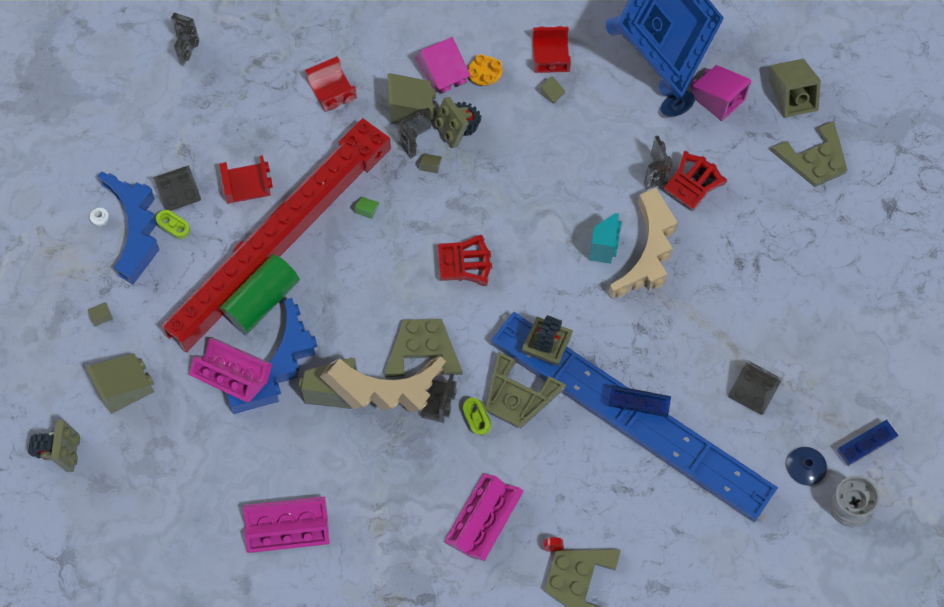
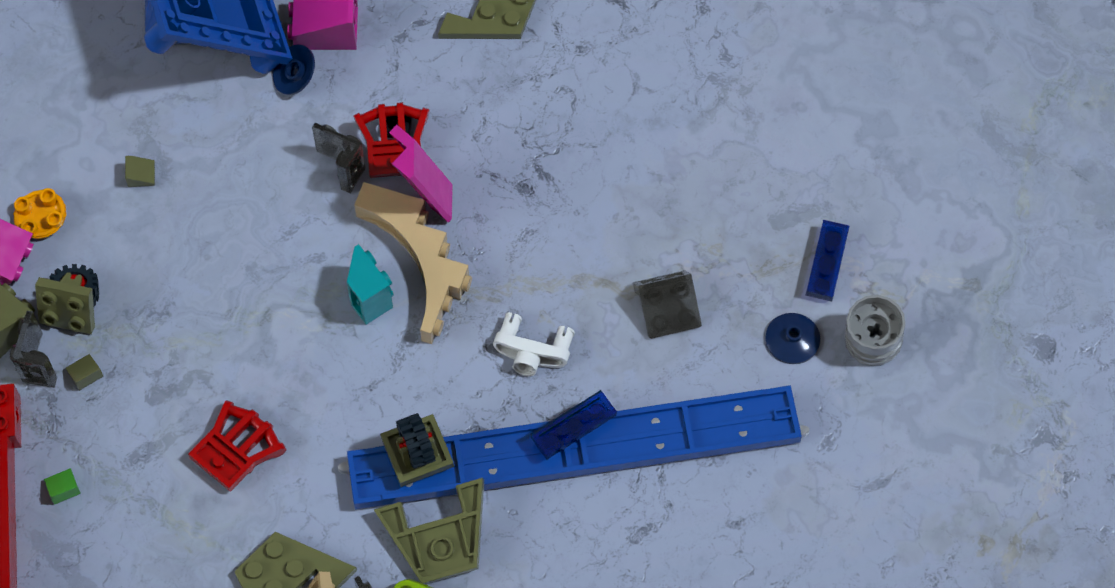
camera: 45 degrees left, 0 degrees up
red panel [532,26,571,73] -> none
none -> dark pink slope [389,124,453,223]
none -> white connector [493,312,575,376]

